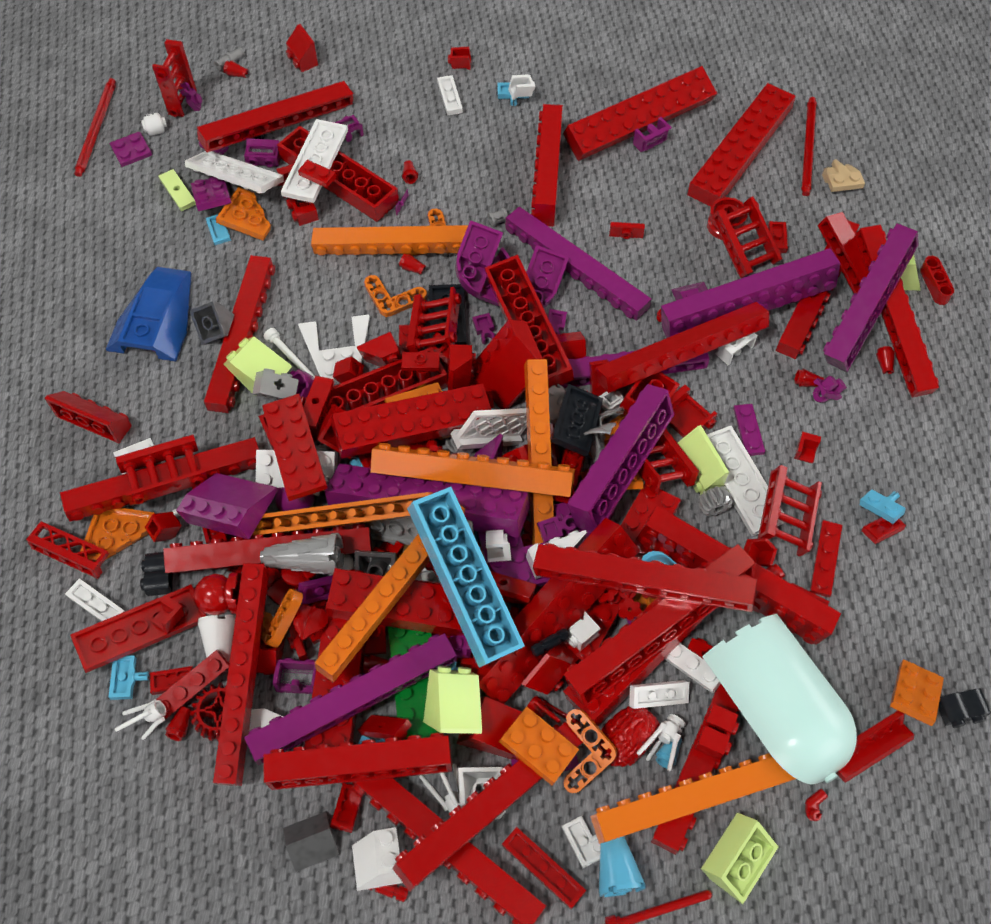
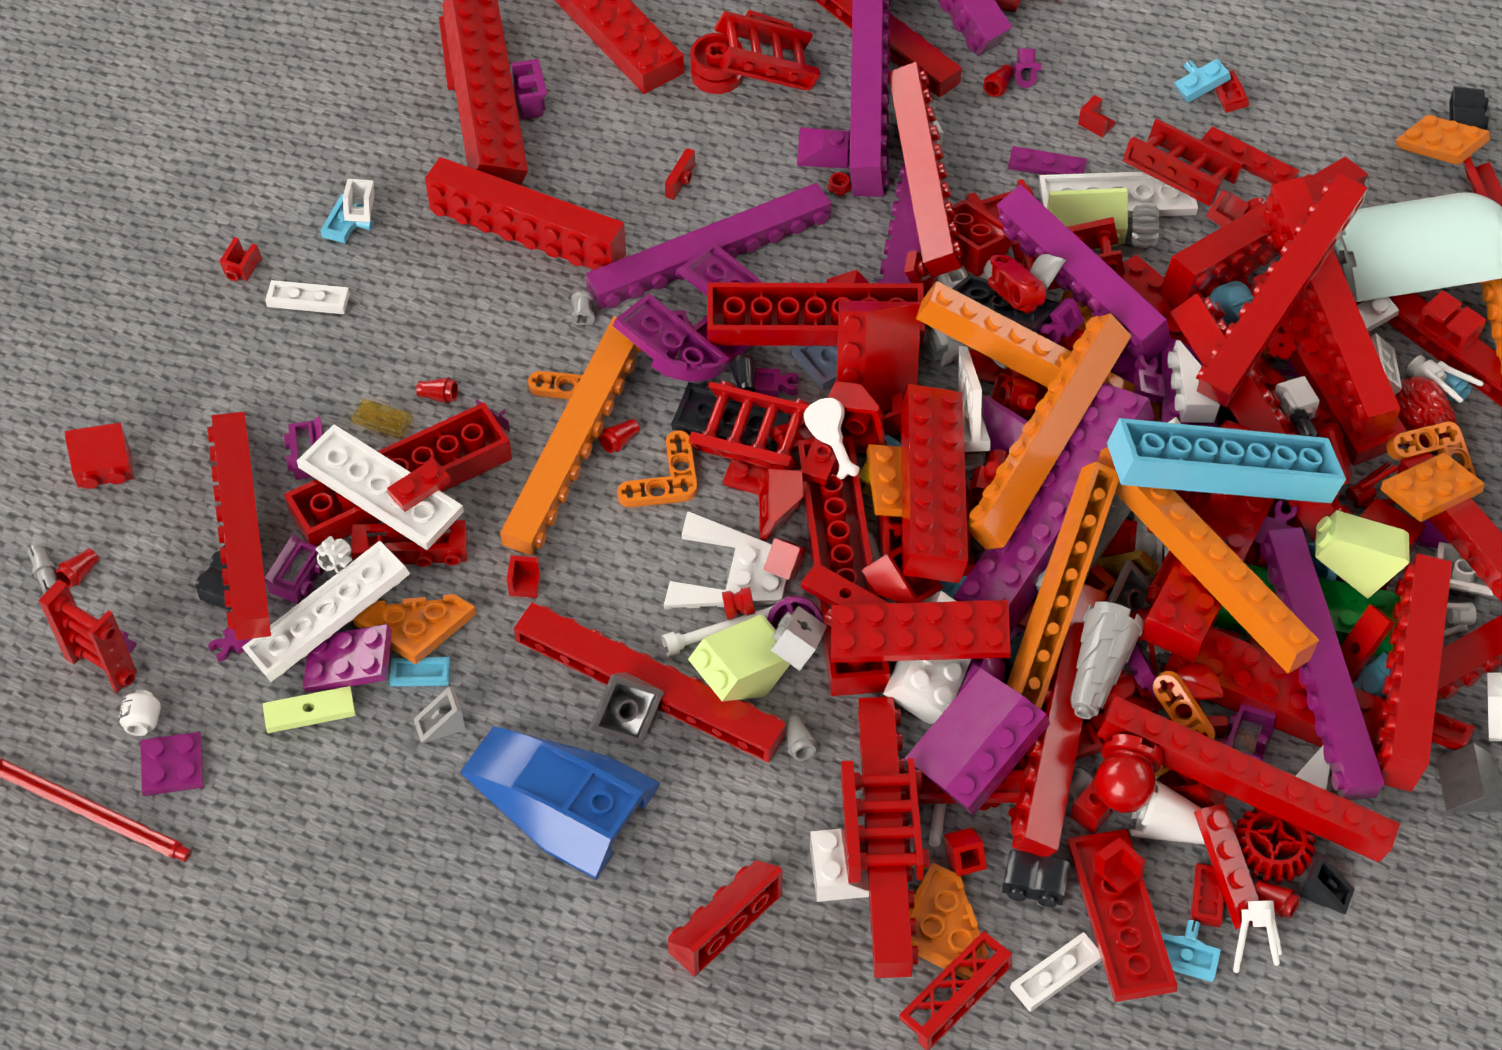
camera: 70 degrees left, 5 degrees down
none -> white gear [316,536,352,573]
none -> clear yellow plate [351,398,413,439]
none -> light grey slope [413,686,465,743]
none -> red panel [507,555,541,598]
none -> red wheel [722,586,756,620]
none -> black cone [730,354,756,392]
none -> light grey cone [785,716,817,761]
none -> white piece [804,398,860,479]
none -> red piece [987,255,1045,313]
none -> magenta plate [1039,298,1085,344]
none -> black slope [1300,853,1354,914]

